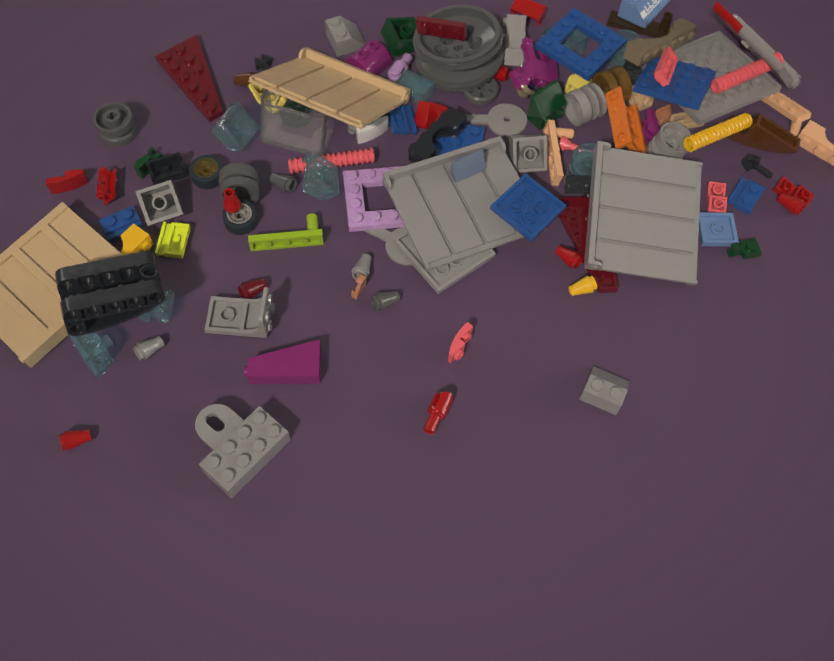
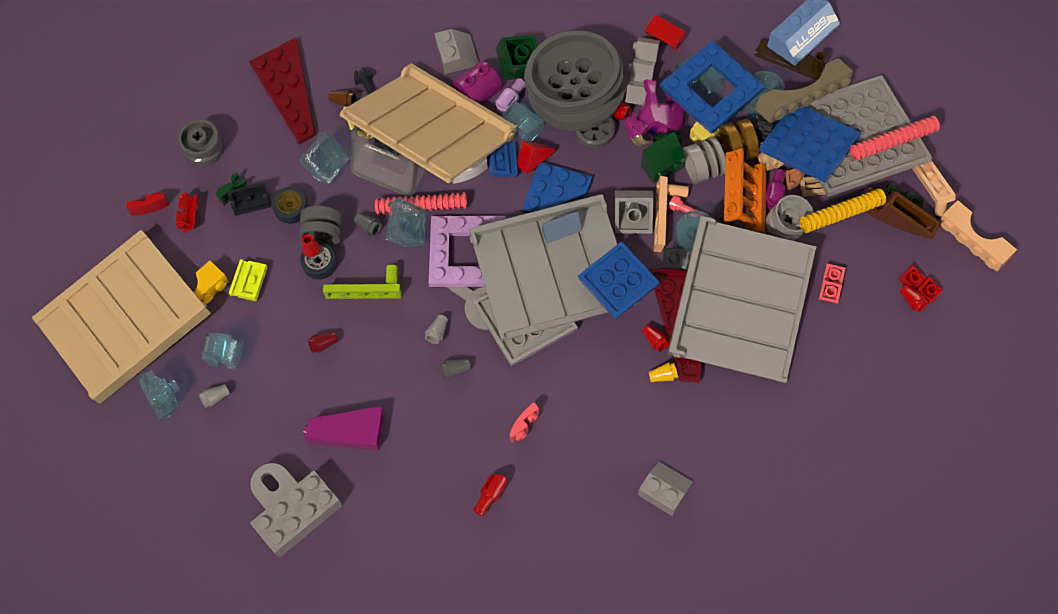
camera: 15 degrees right, 5 degrees up
black panel [55,251,165,336] -> none
red cone [59,429,92,451] -> none
blue plate [99,206,144,243] -> none
light grey slope [135,180,183,226] -> none
light grey bracket [204,287,275,338] -> none
nougat tile [351,274,366,300] -> none
black arch [408,106,467,163] -> none
dark red plate [416,16,467,41] -> none
light grey piece [465,103,527,137] -> none
coral plate [654,46,678,87] -> none
medium blue plate [699,212,739,247] -> none
light grey piece [713,1,801,89] -> none
dark green plate [726,238,762,259] -> none
blue plate [727,176,765,215] -> none
black bar [742,155,773,179] -> none

